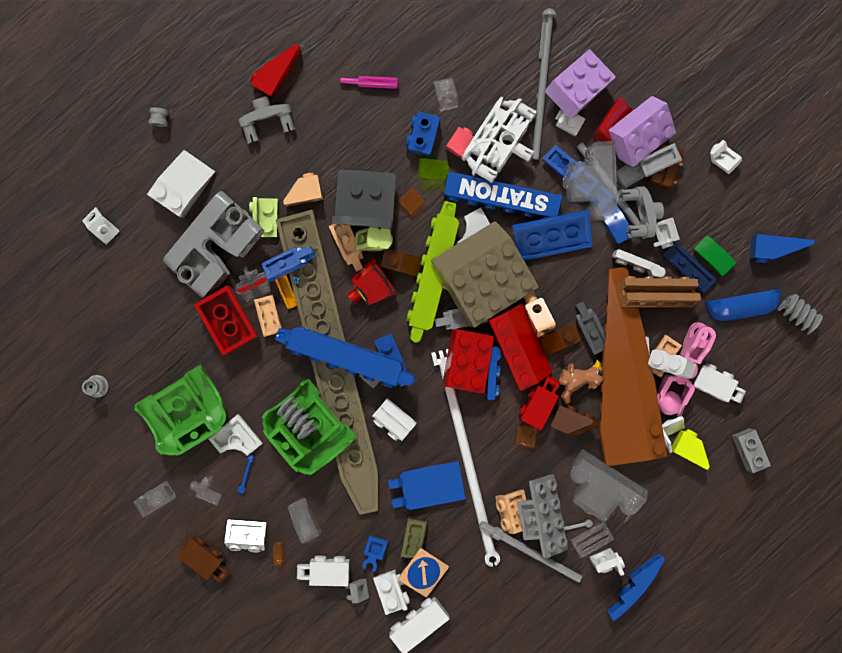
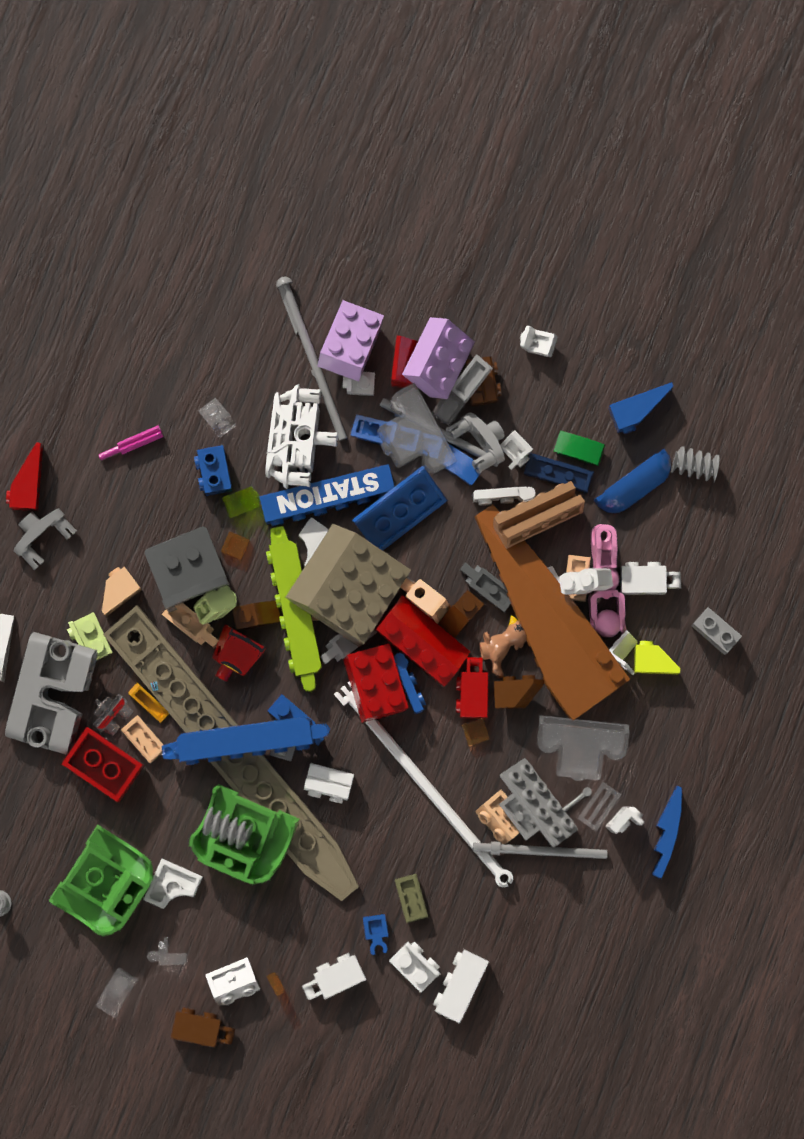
camera: 25 degrees left, 5 degrees down
blue hinge [238,455,255,494] -> none
blue hinge [262,246,316,282] -> none
clear slope [287,497,321,544] -> none
light grey tile [345,579,369,603] -> none
blue tile [388,461,466,510] -> none
piece [398,548,449,598] -> none
coral brick [446,127,474,159] -> none

